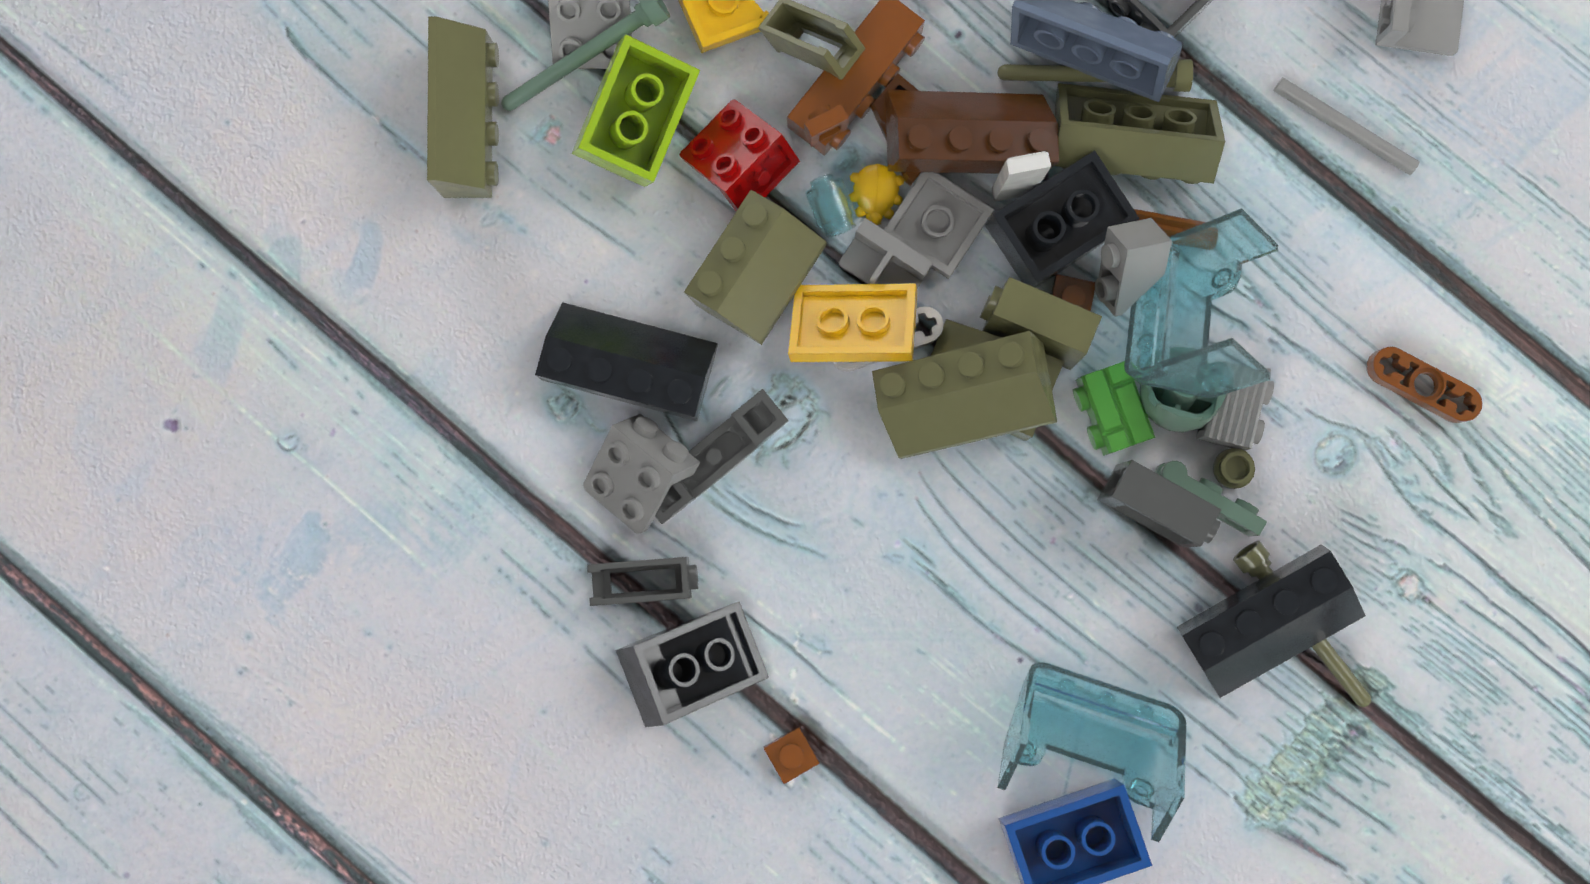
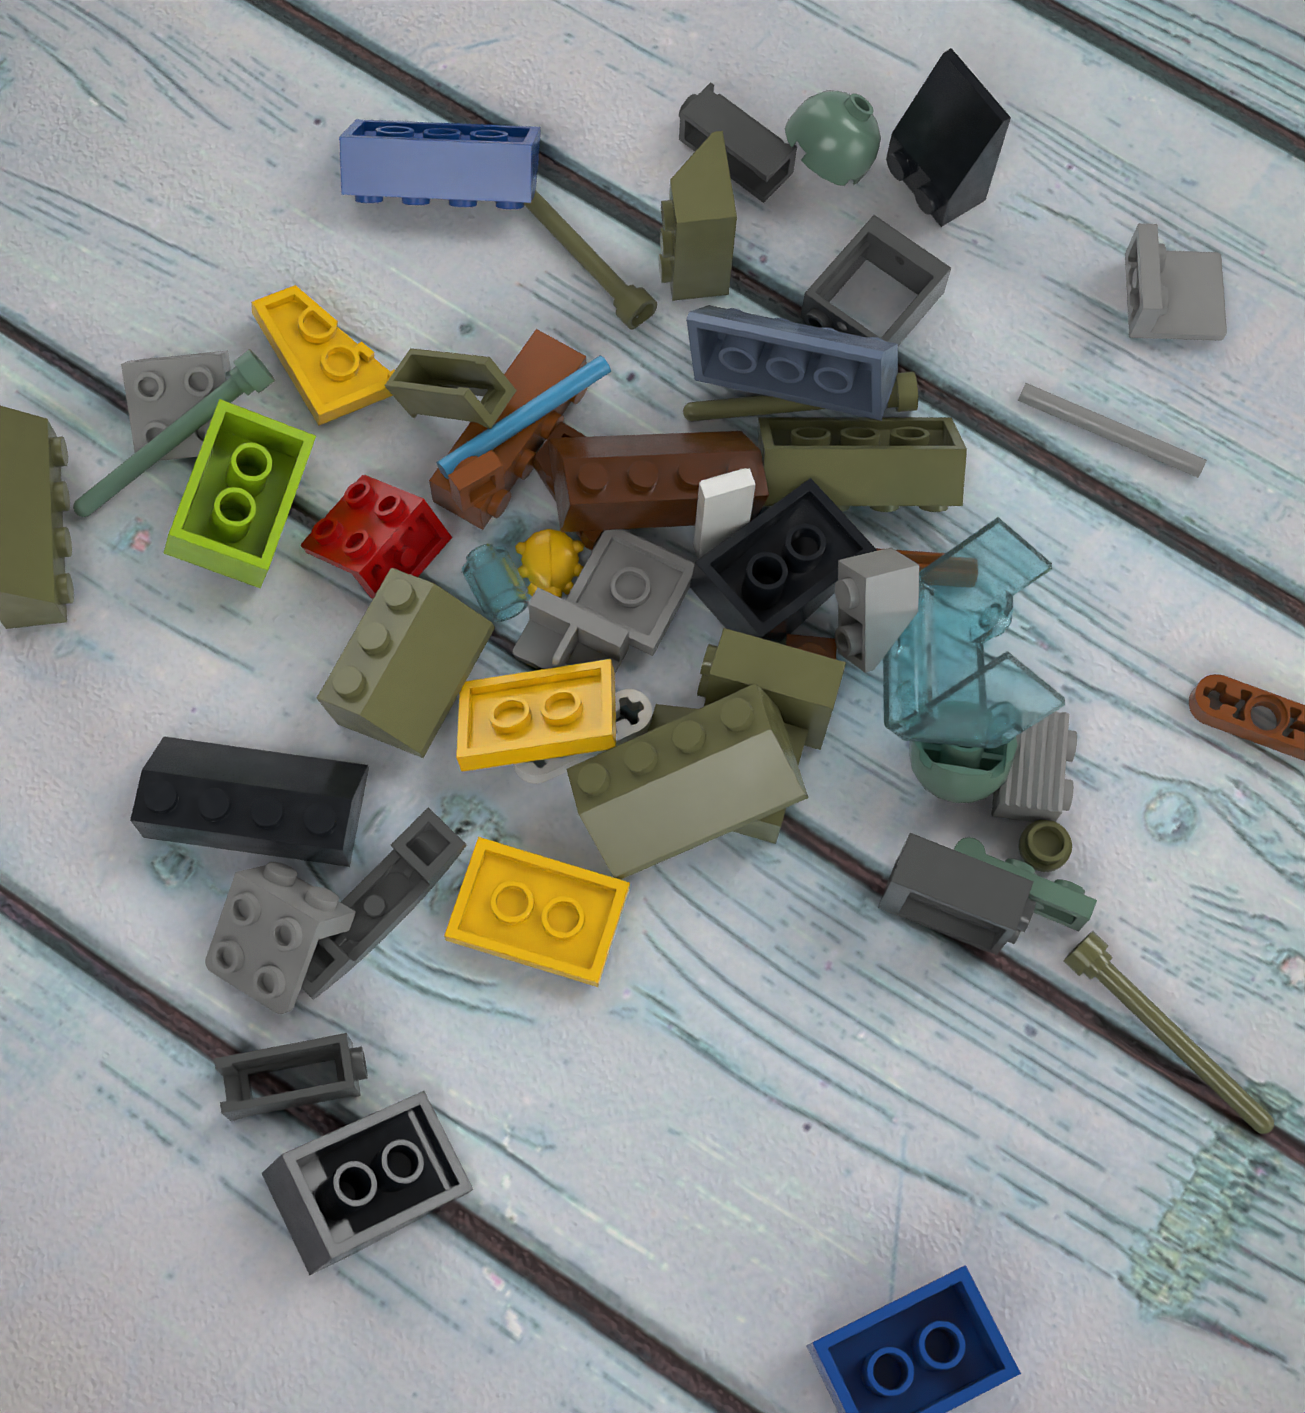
camera: 10 degrees left, 15 degrees down
dark orange plate [764,726,820,784] -> none
clear light blue windscreen [997,662,1186,842] -> none
bright green brick [1073,361,1155,456] -> none
black slope [1177,544,1366,698] -> none
none -> dark azure bar [436,355,611,479]
none -> yellow plate [444,837,630,987]

